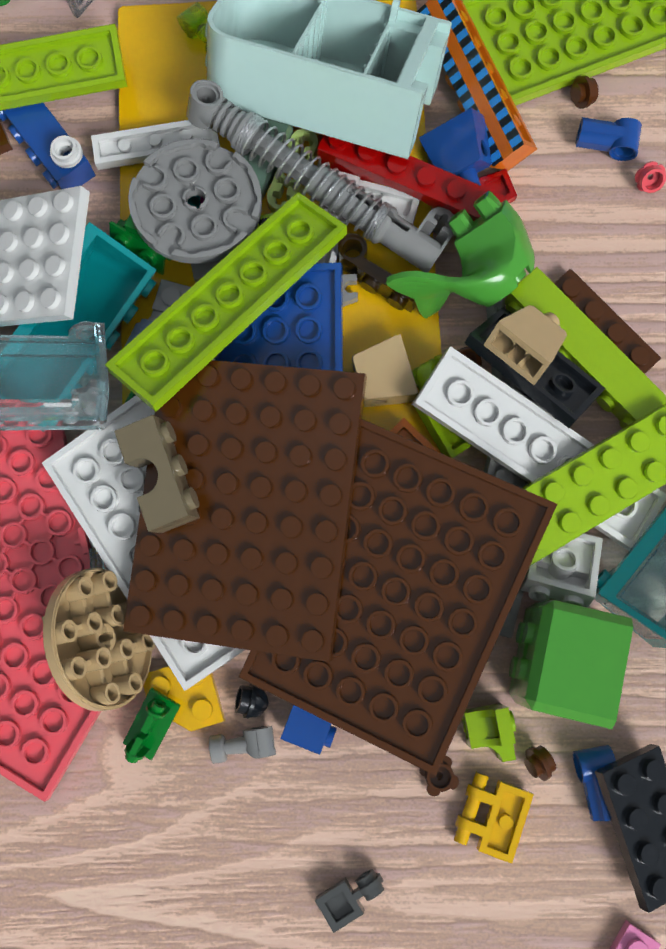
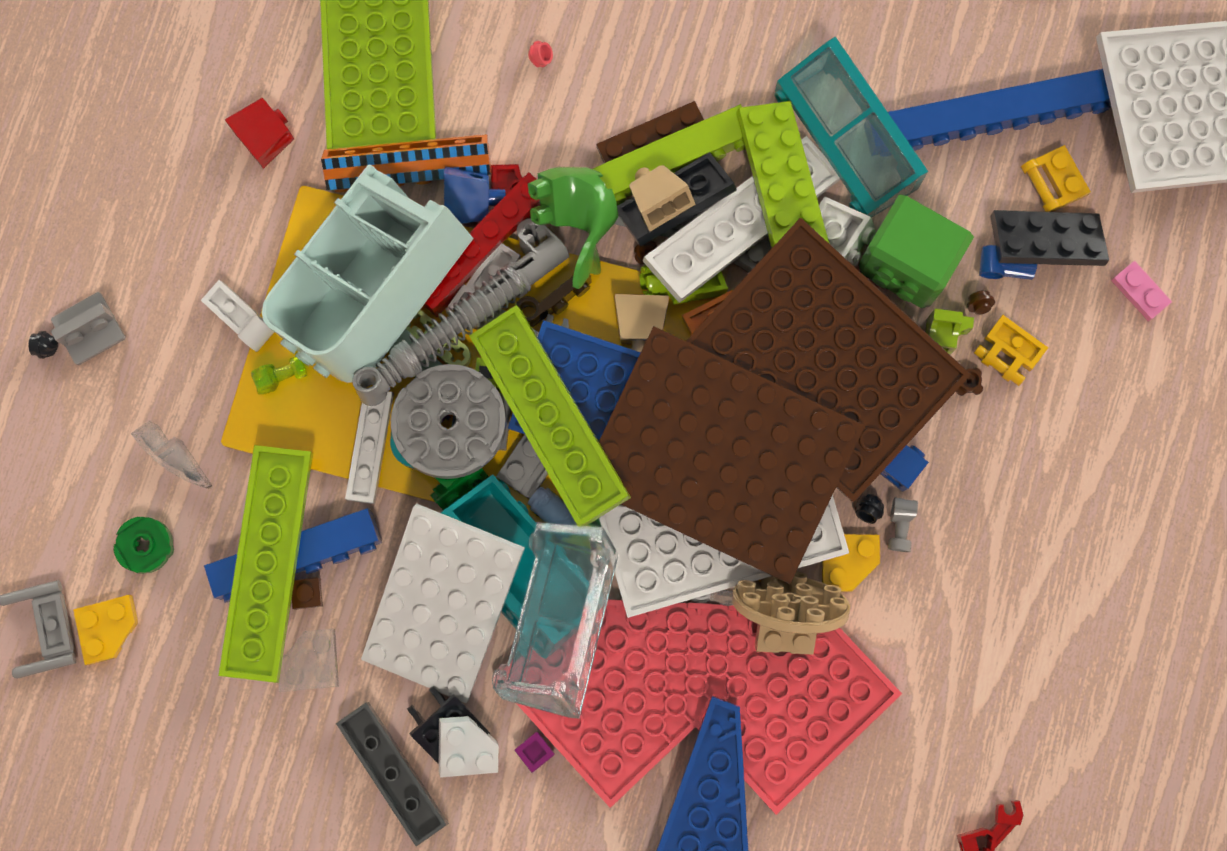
camera: 75 degrees left, 0 degrees up
white plate [50,135,83,168] -> none
dark tan arch [114,415,200,533] -> none
green hinge [123,688,181,763] -> none
dark grey plate [315,869,384,933] -> none
reddish brown plate [570,75,599,109] -> none
blue piece [575,117,642,161] -> none

